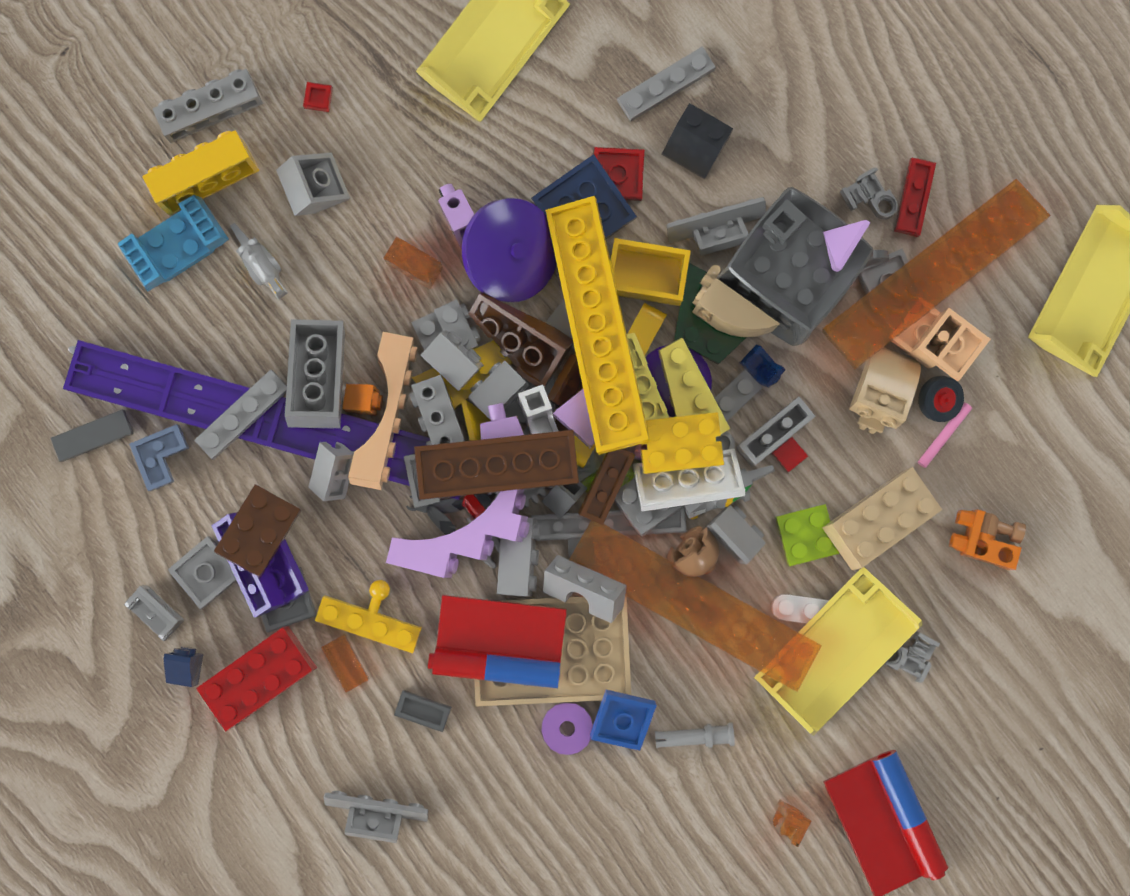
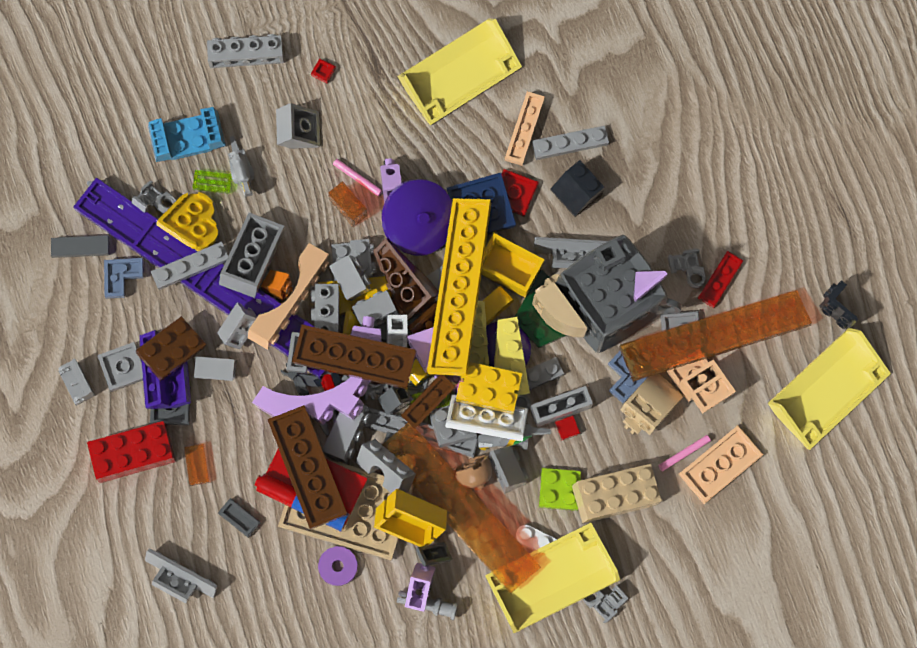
camera: 20 degrees right, 10 degrees down
yellow brick [142,130,260,216] -> none
dark blue slope [163,647,204,687] -> none
yellow plate [315,580,422,653] -> none
blue plate [590,689,657,751] -> none
clear blue bracket [739,344,785,388] -> none
black wheel [918,376,964,422] -> none
orange hips [949,509,1026,570] -> none
none -> light grey piece [132,181,176,213]
none -> yellow plate [157,192,218,251]
none -> clear neon green tile [192,170,232,194]
none -> light grey hinge [194,357,237,381]
none -> reddish brown plate [267,405,347,530]
none -> bright pink bar [333,159,382,196]
none -> yellow piece [374,489,447,547]
none -> lavender torso [405,563,435,612]
none -> dark grey slope [415,542,453,567]
none -> light nougat plate [505,91,545,166]
none -> sand blue plate [608,350,650,404]
none -> light nougat tile [679,425,763,504]
none -> black bracket [819,280,859,329]

